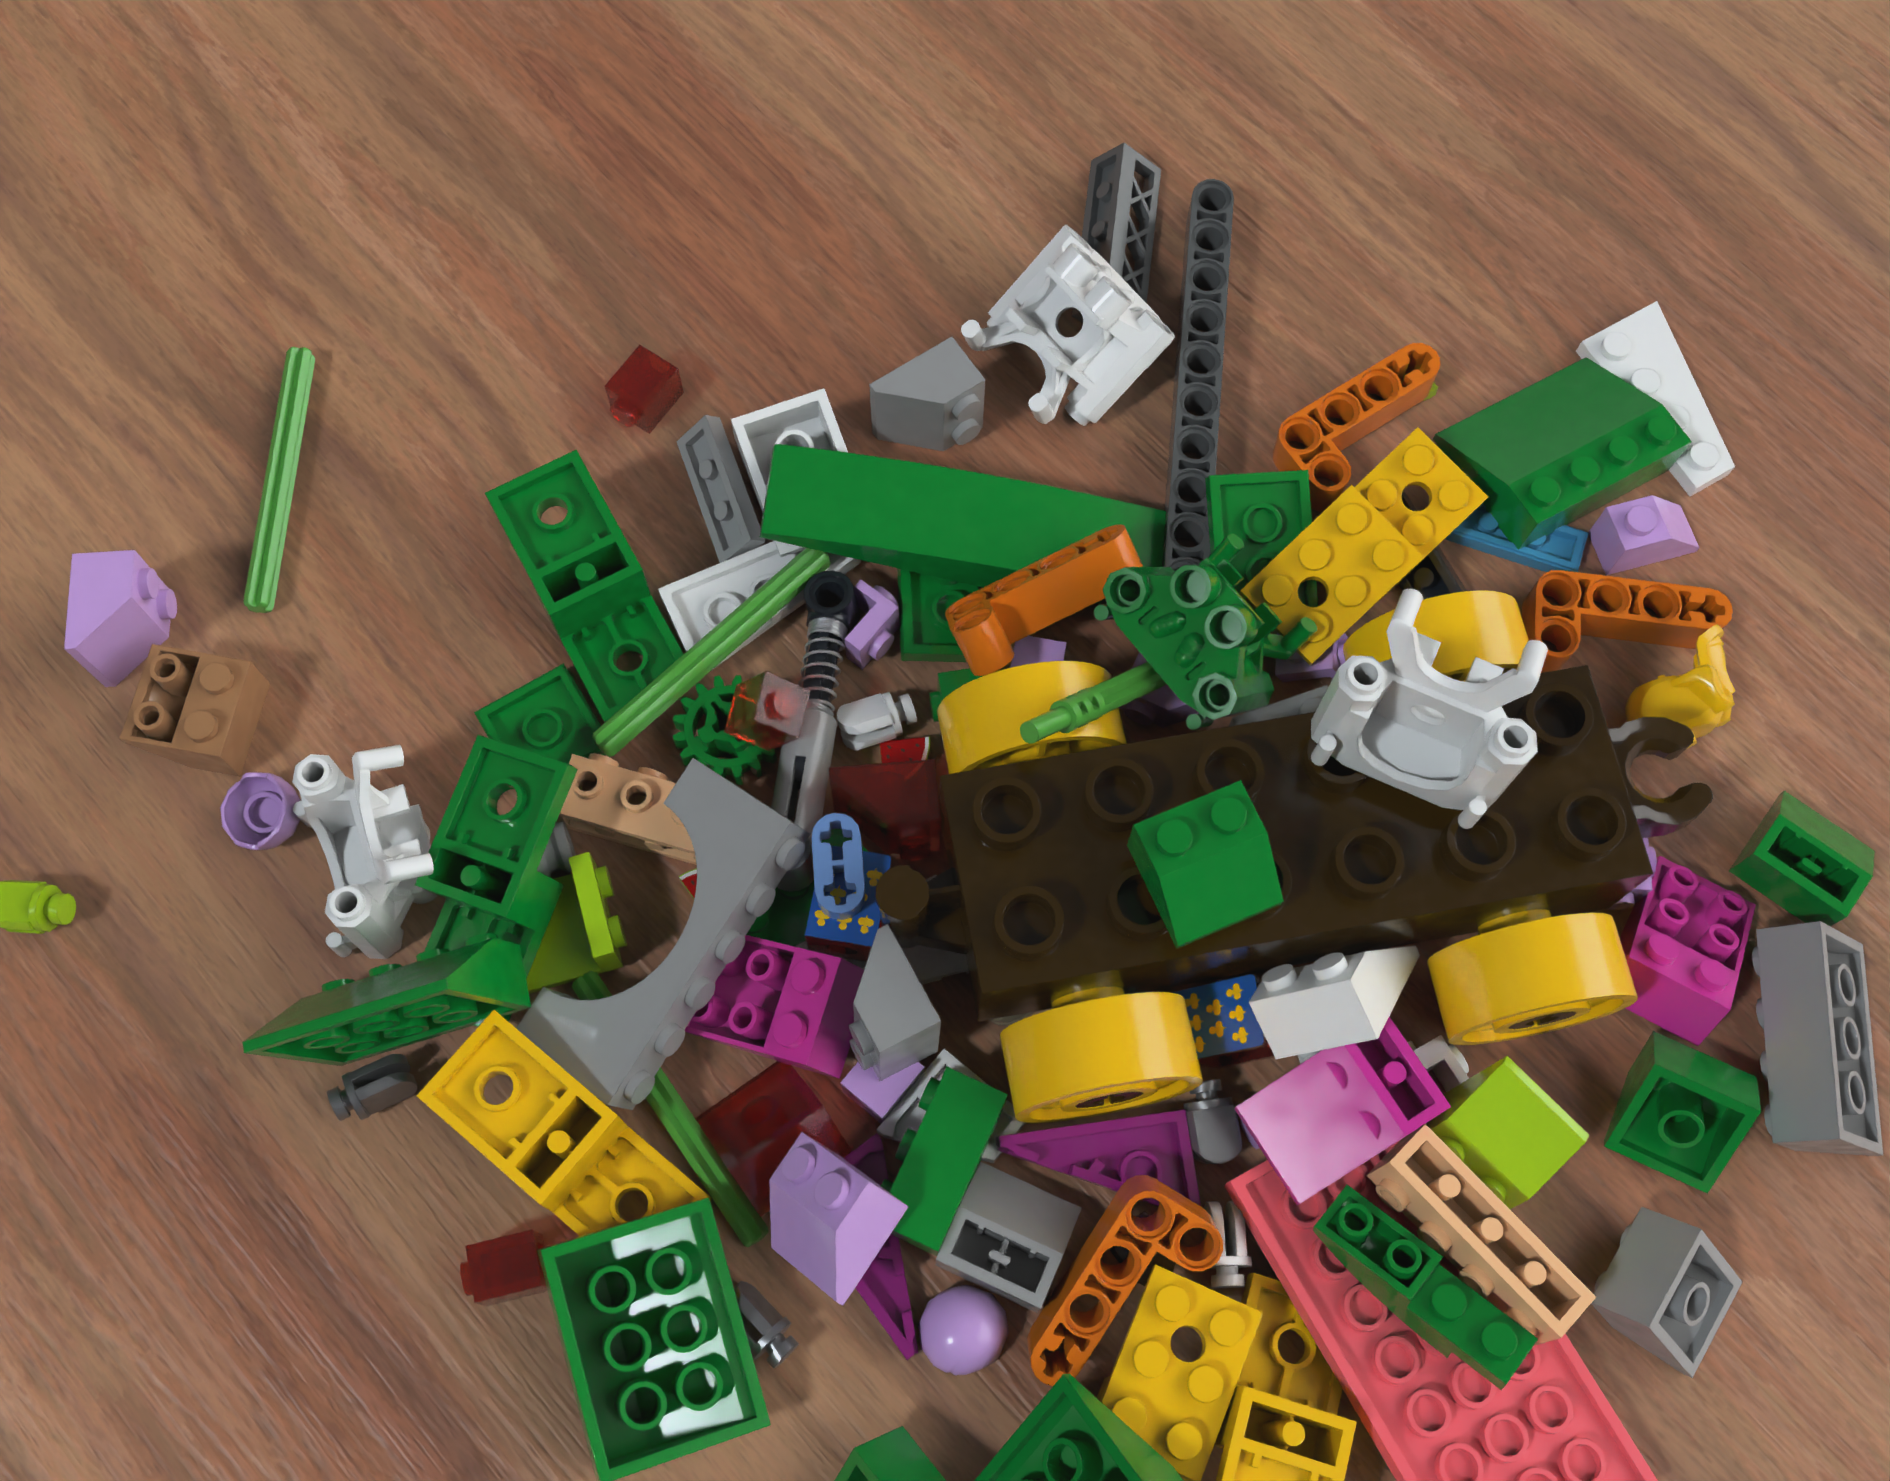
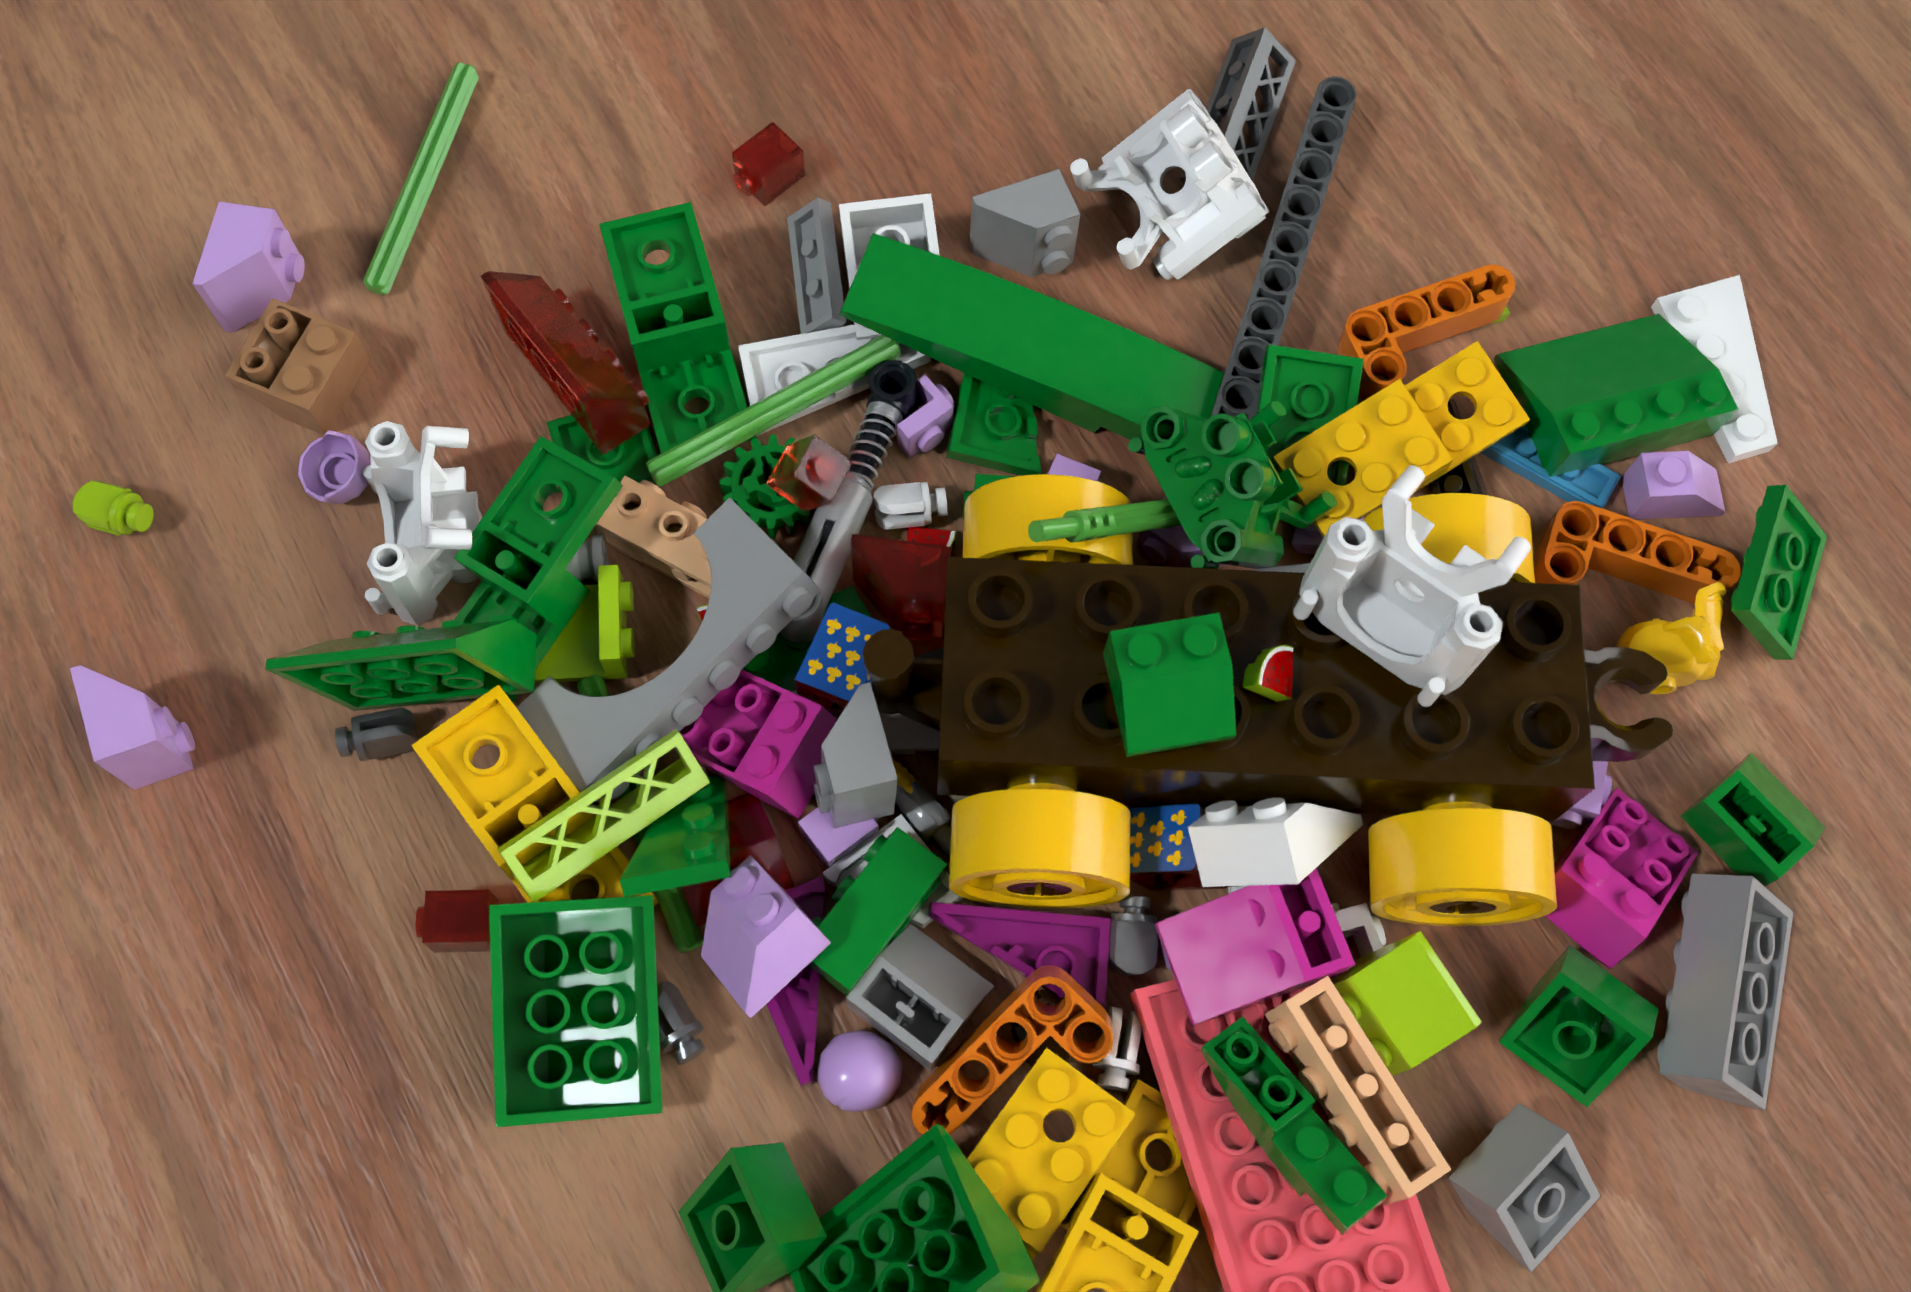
camera: 10 degrees right, 0 degrees up
medium blue beam [811,813,865,920] -> none
orange beam [945,524,1143,676] -> none
none -> lavender slope [70,665,195,790]
none -> clear red slope [480,271,651,455]
none -> lime fence [497,729,710,902]
none -> green wing [620,776,731,897]
none -> light grey piece [892,758,951,857]
none -> tile [1243,645,1293,702]
none -> green plate [1731,484,1827,660]

